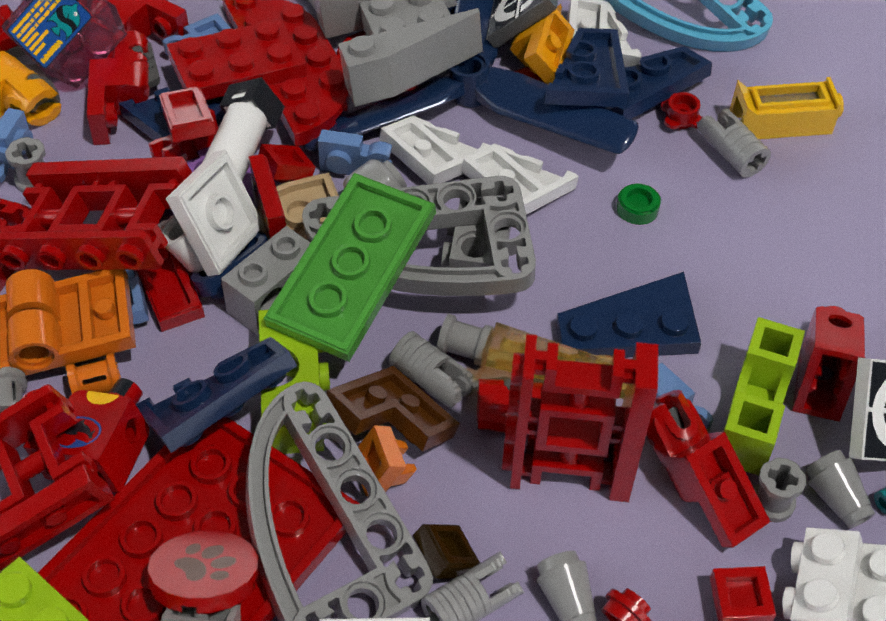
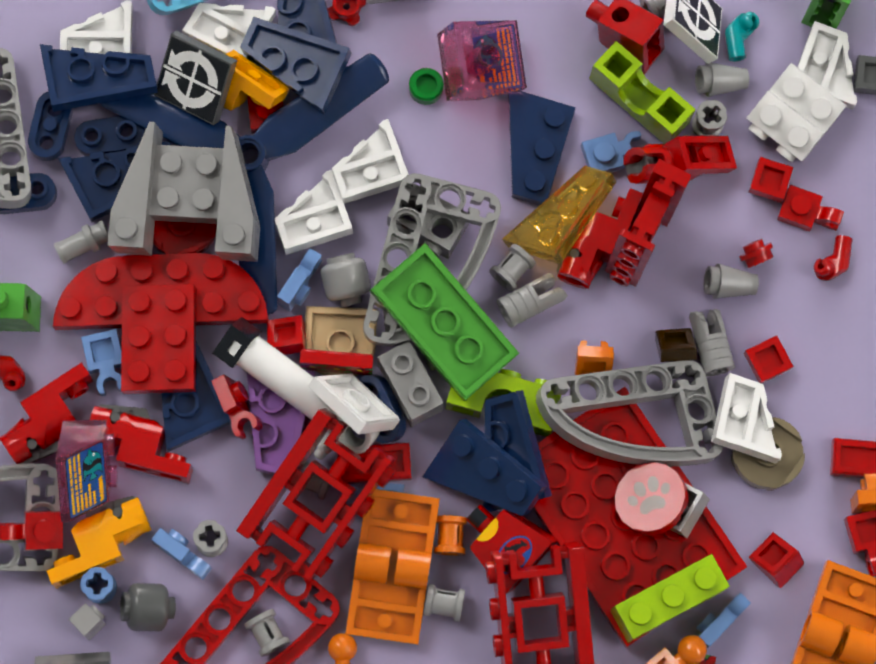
camera: 75 degrees left, 25 degrees up
red tile [159,86,216,143] -> none
reddish brown plate [326,366,460,452] -> none
none -> dark blue wing [422,419,548,516]
none -> clear pink slope [437,20,527,101]

